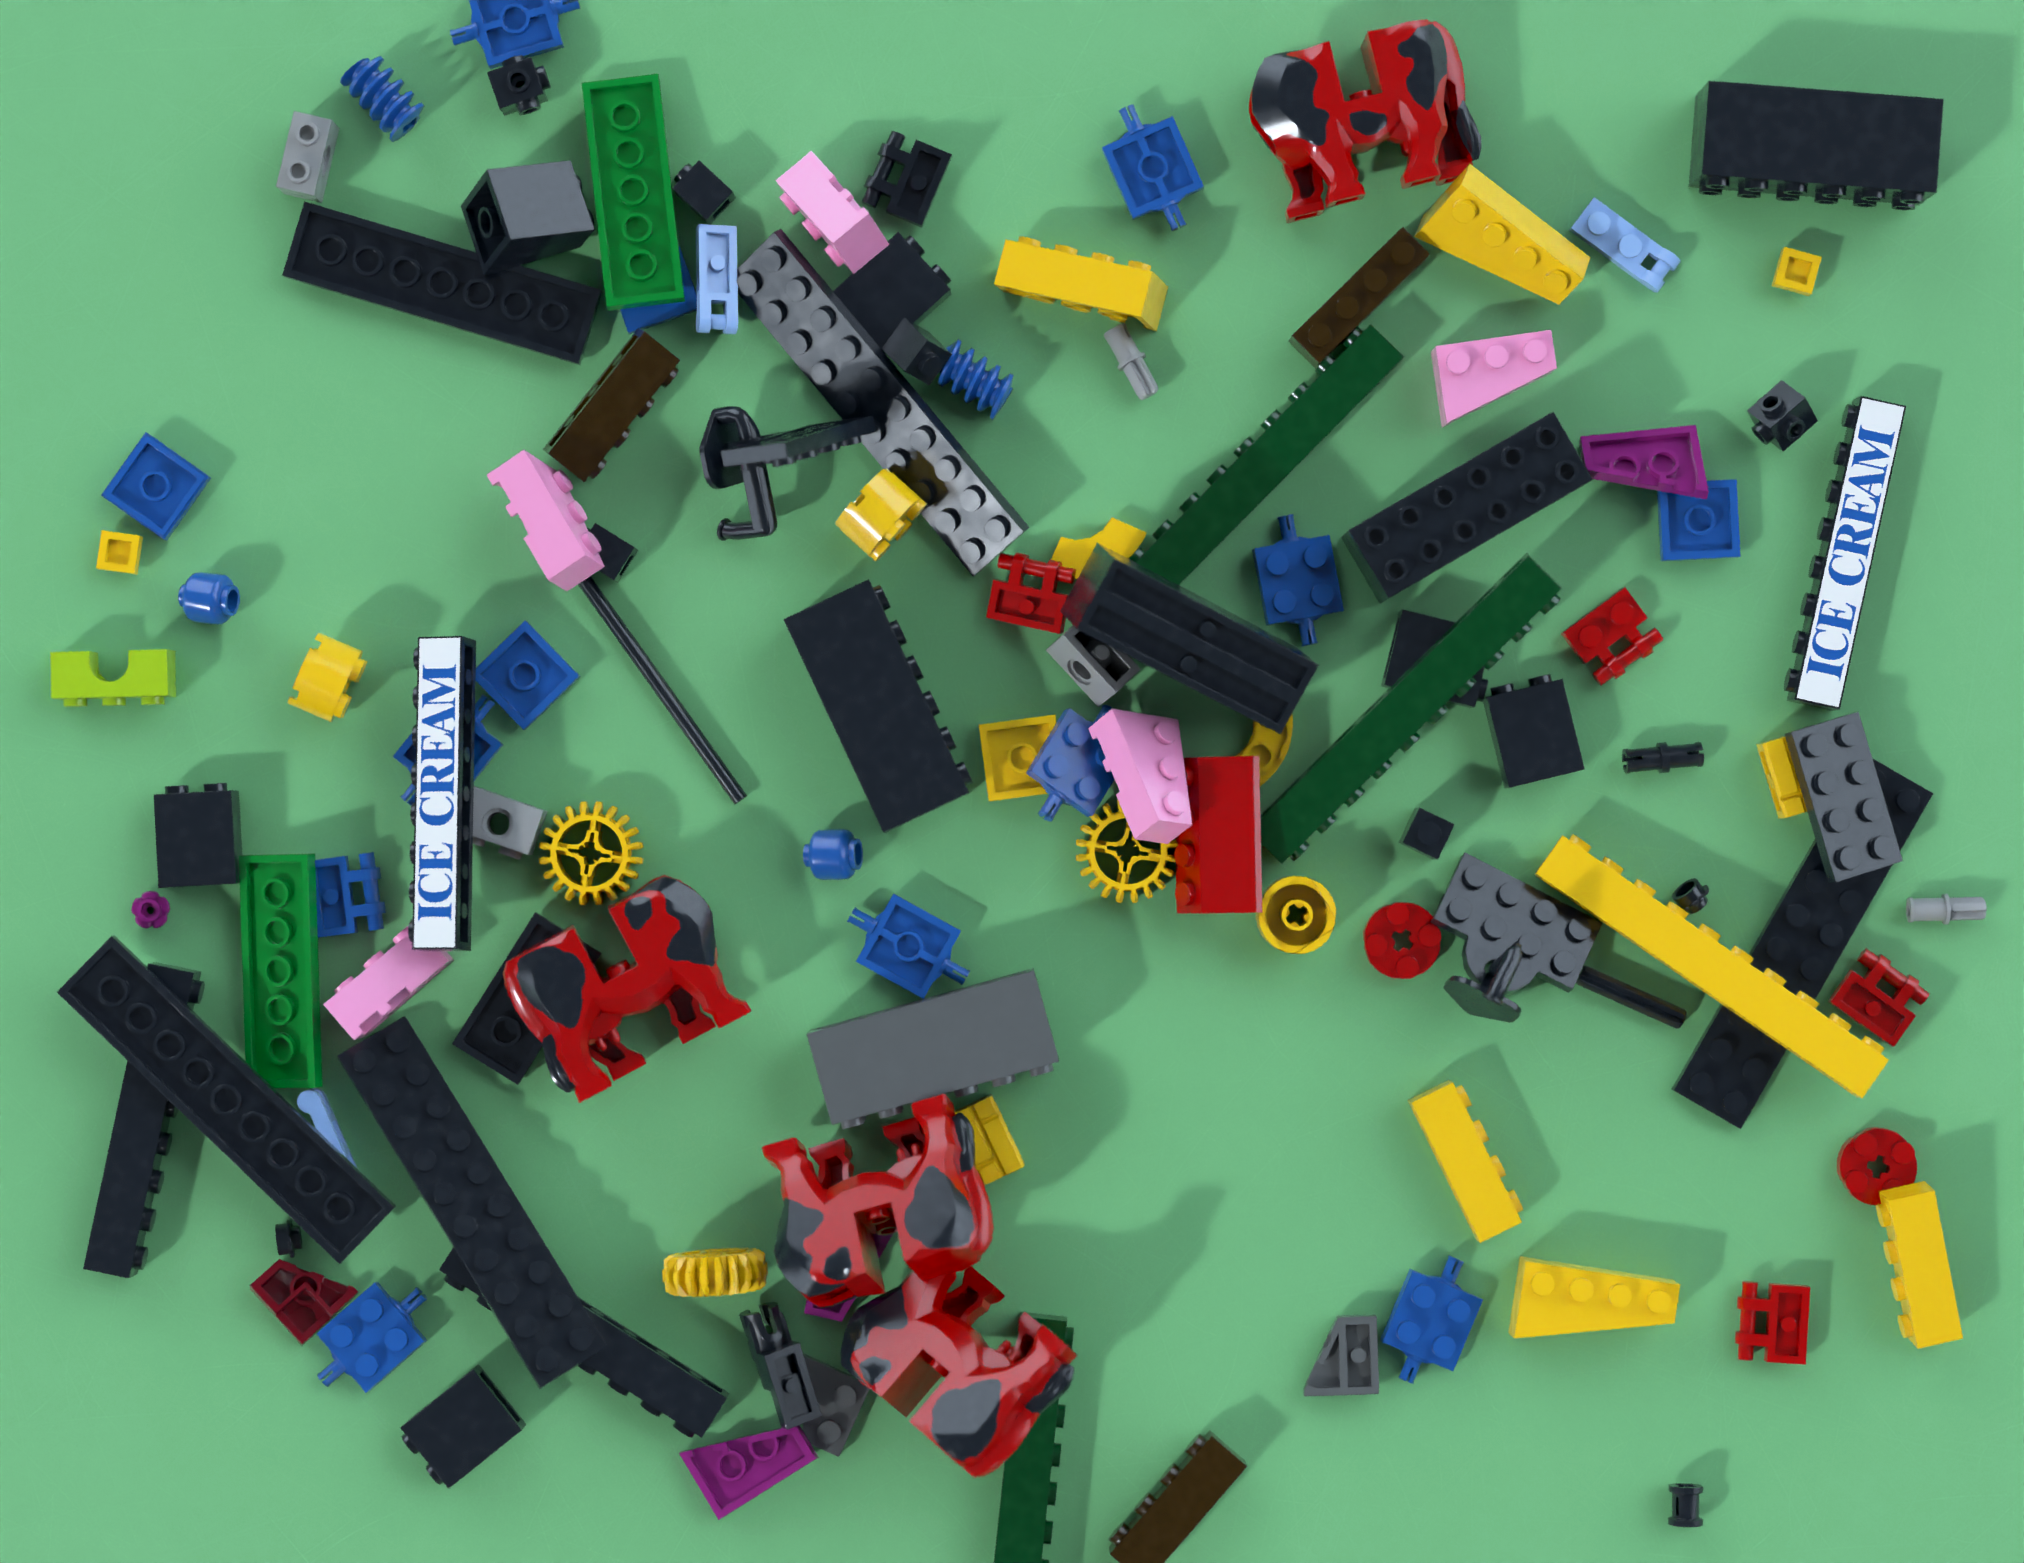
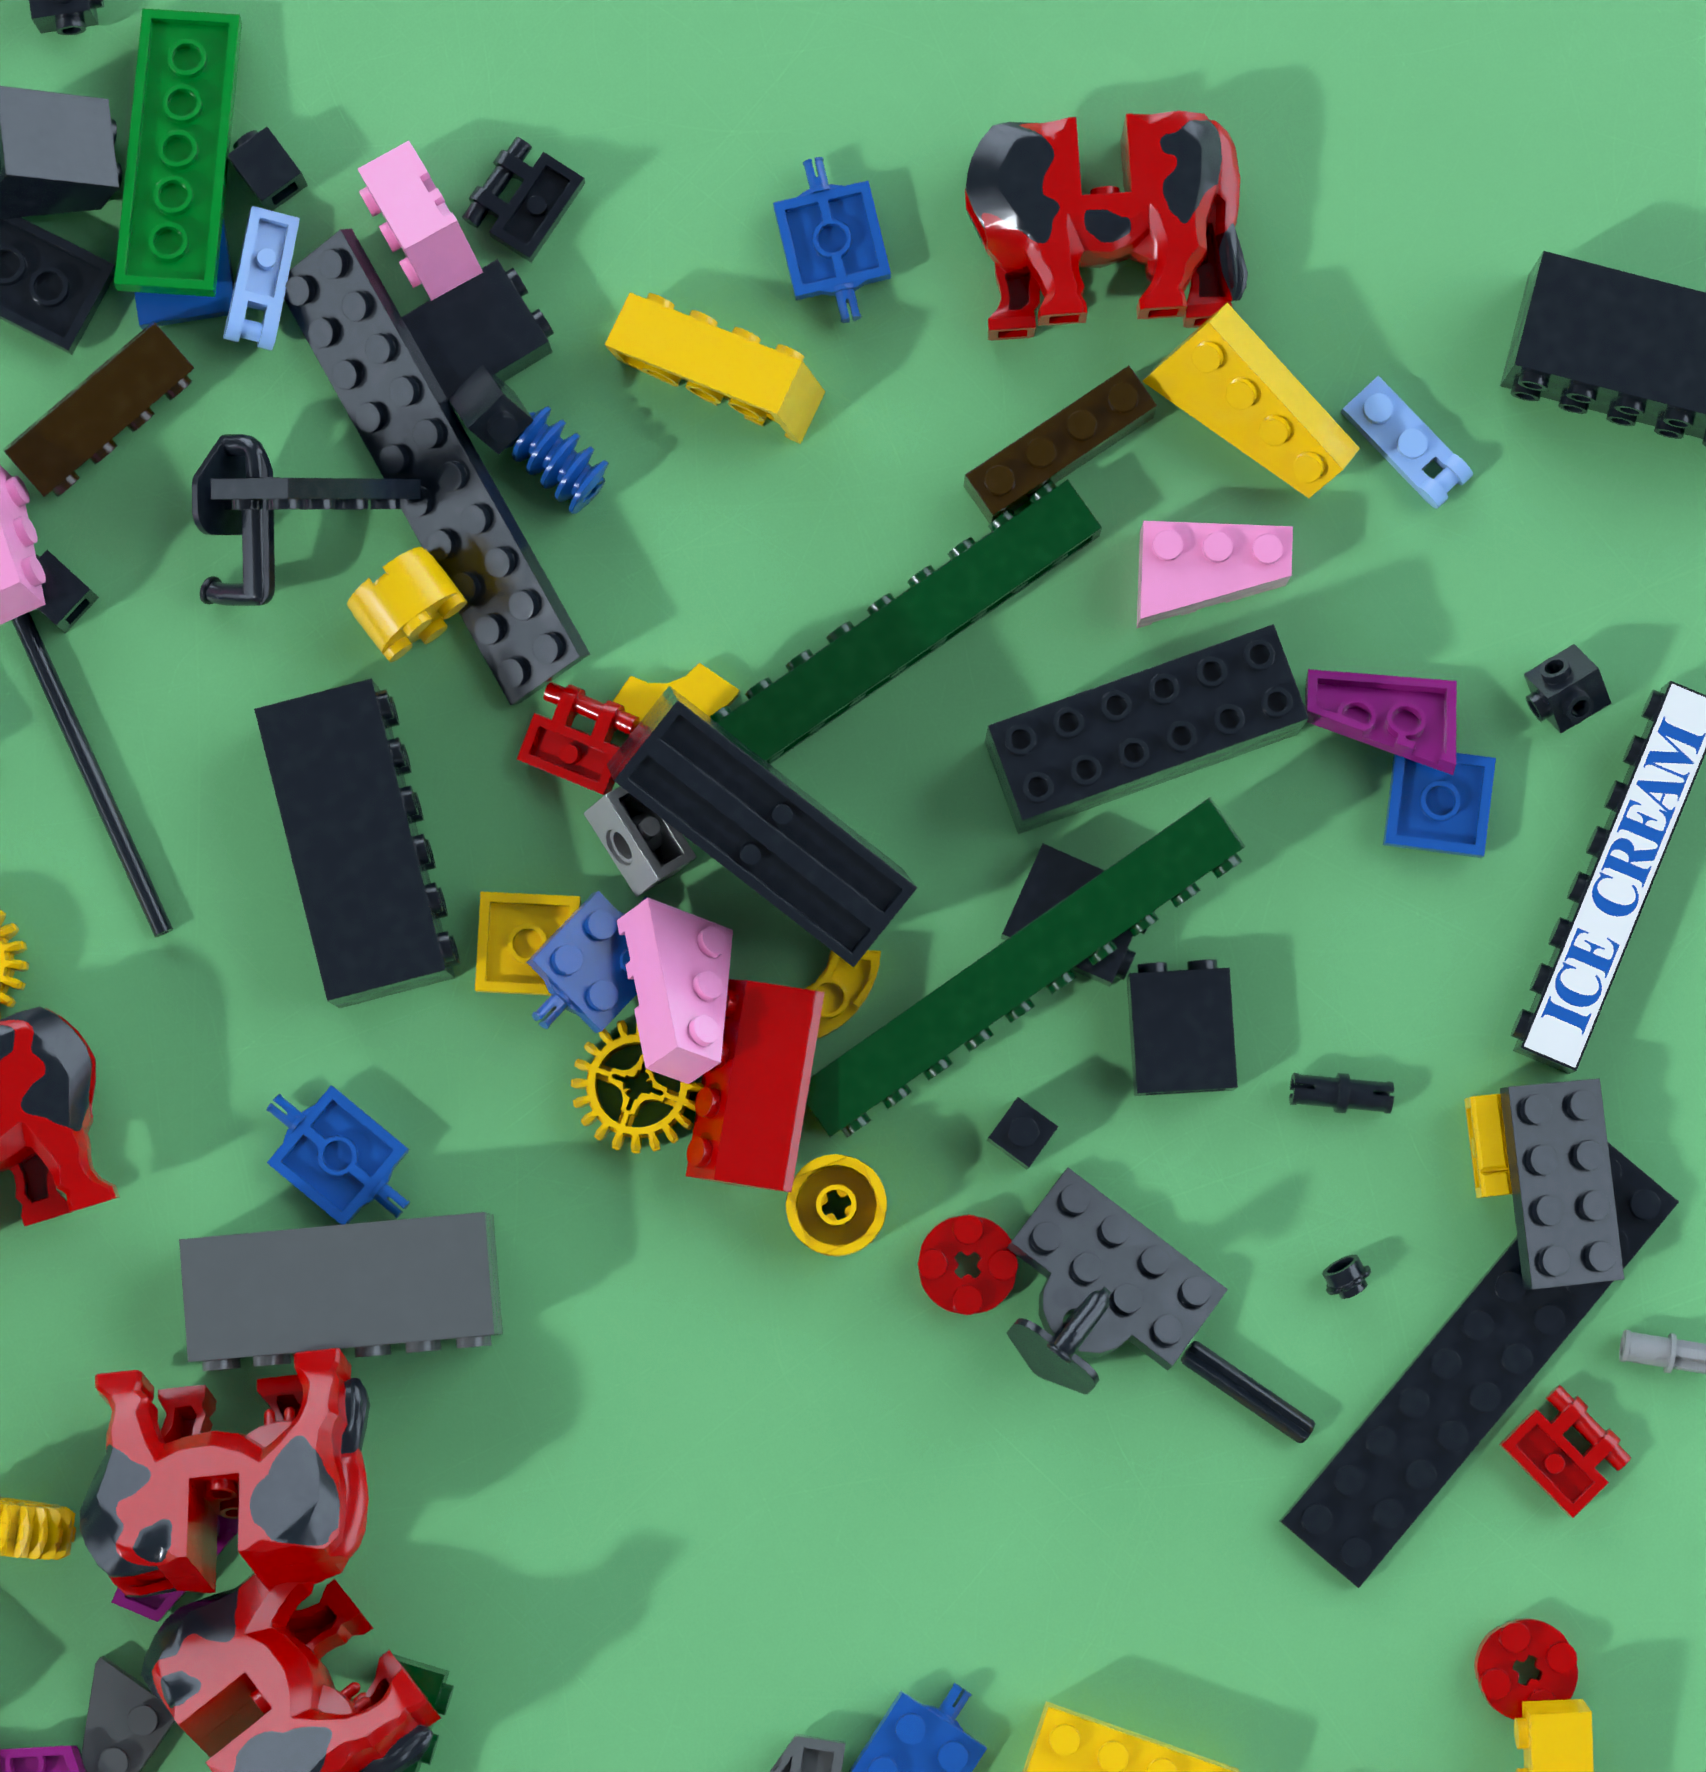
camera: 10 degrees right, 5 degrees down
black plate [739,1302,822,1430] -> none
blue head [803,829,863,880] -> none
yellow brick [955,1094,1025,1185] -> none
light grey axle [1103,323,1158,400] -> none
blue plate [1252,514,1344,646] -> none
yellow brick [1408,1080,1523,1243] -> none
yellow brick [1535,834,1889,1099] -> none
red plate [1561,587,1664,686] -> none
yellow plate [1772,247,1822,296] -> none

